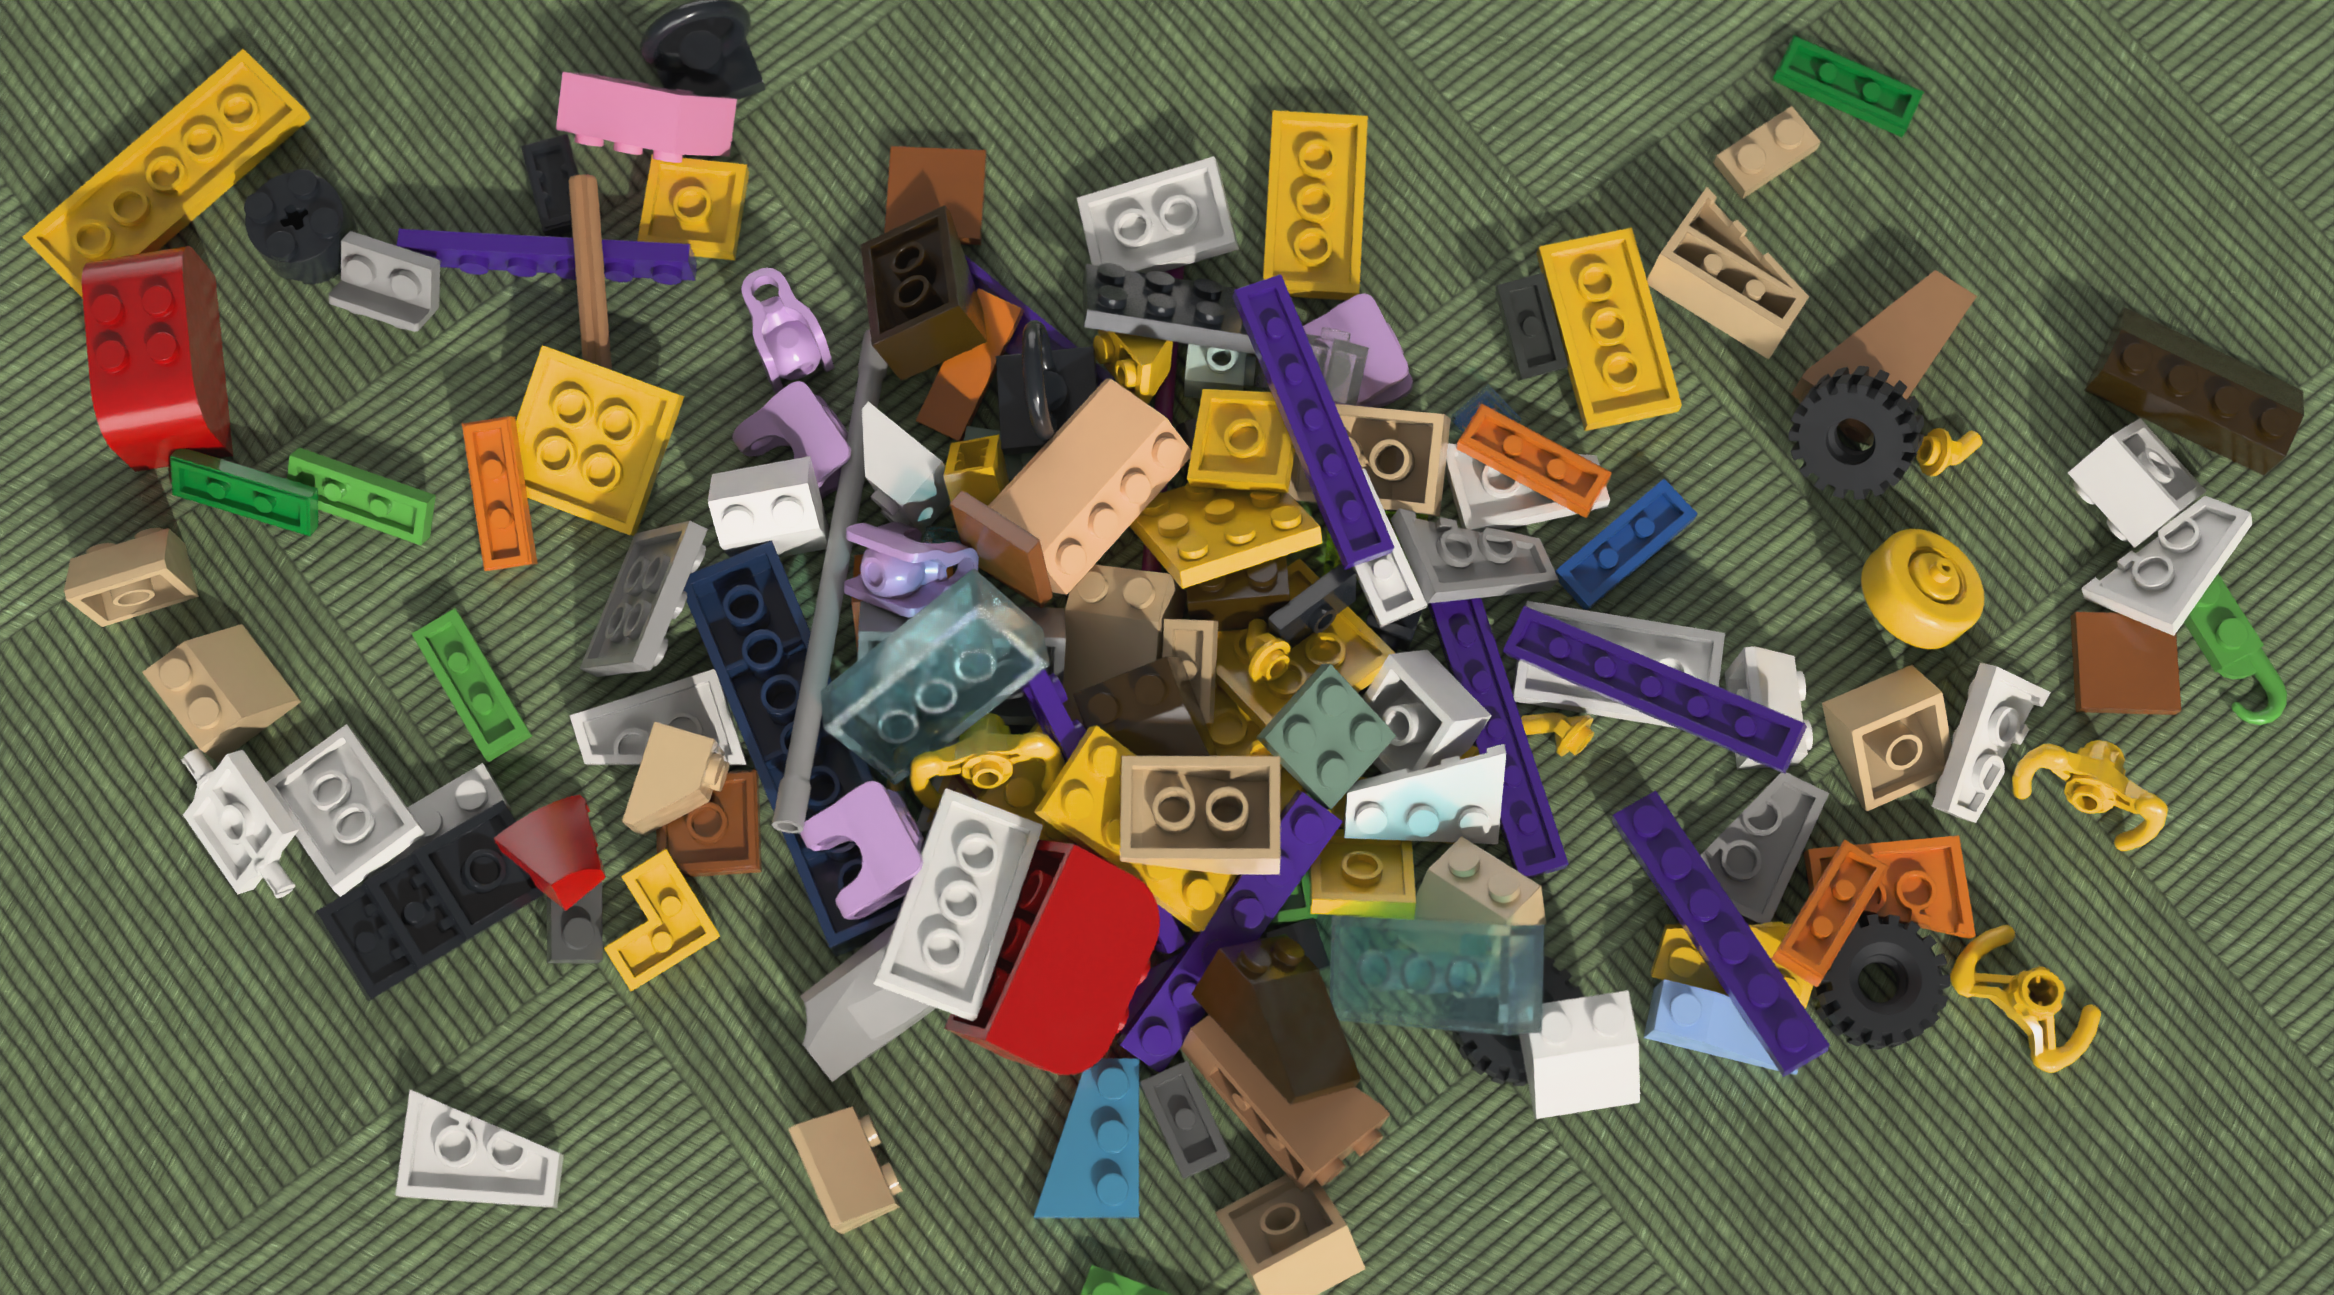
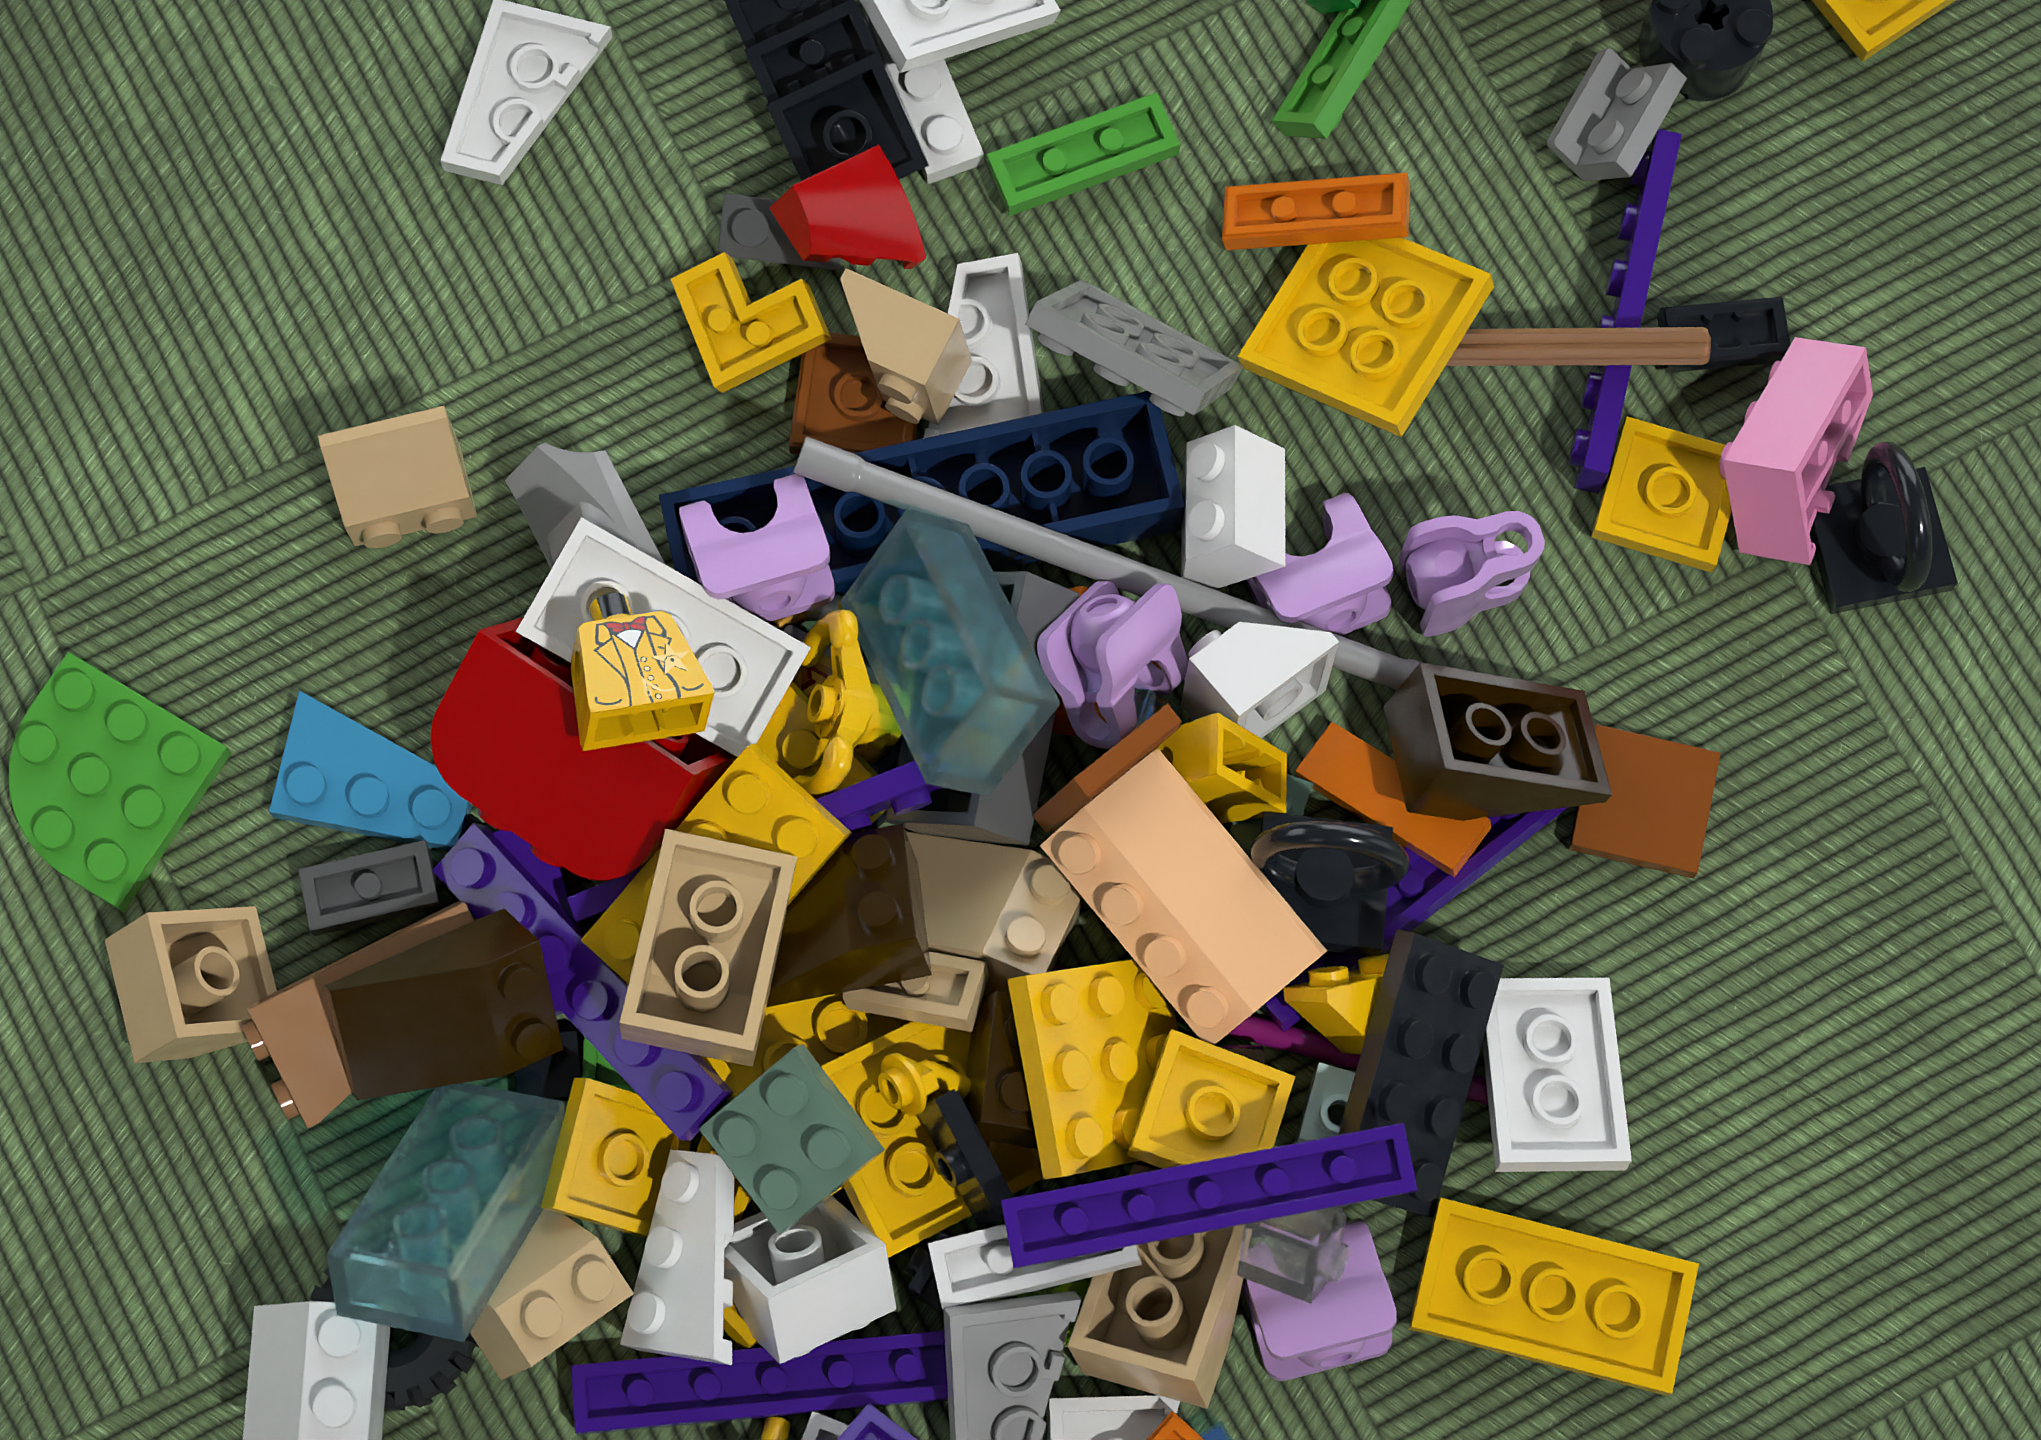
camera: 100 degrees right, 0 degrees up
none -> yellow torso [571,593,714,751]

